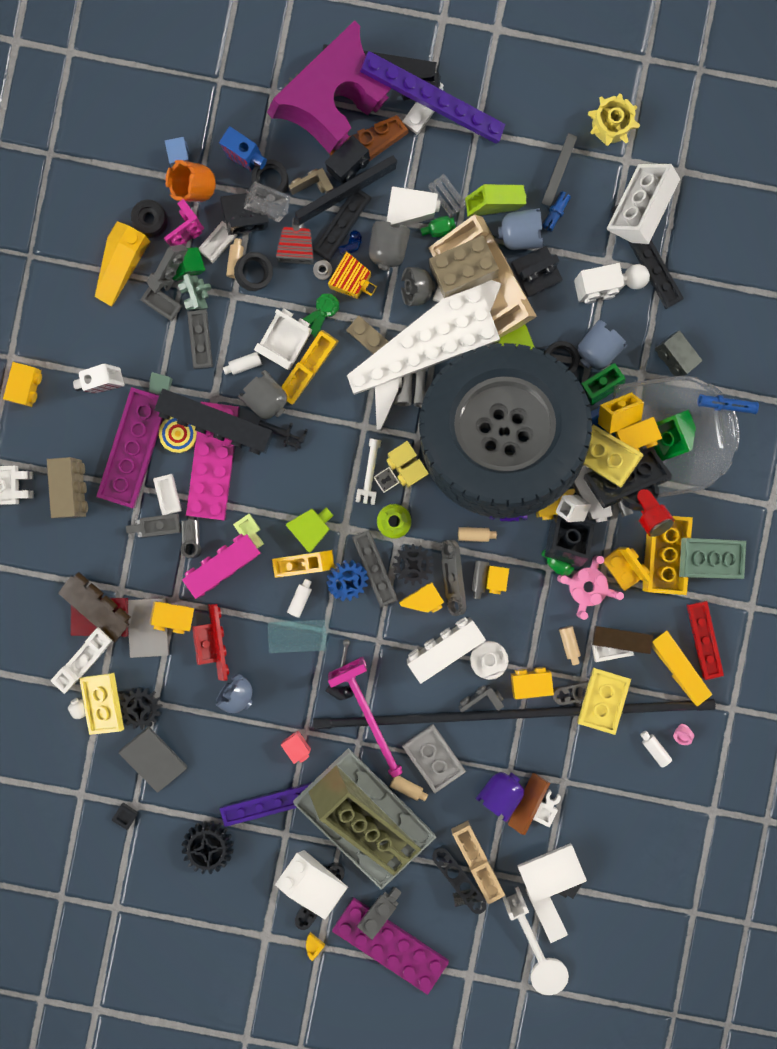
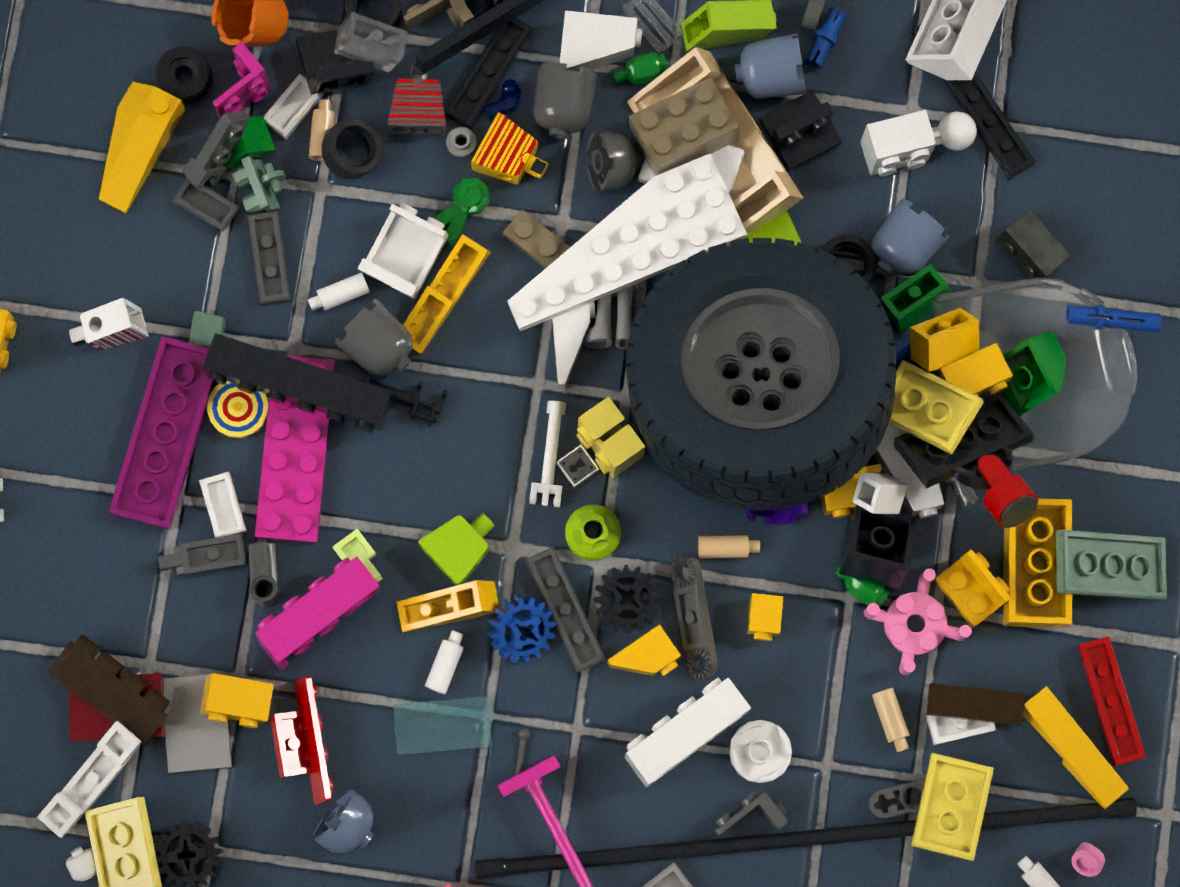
camera: 10 degrees left, 10 degrees down
dark tan brick [47,457,88,518] -> none
black arm [326,684,354,700] -> none
dark grey cylinder [471,560,489,599] -> none
yellow brick [511,667,554,699] -> none

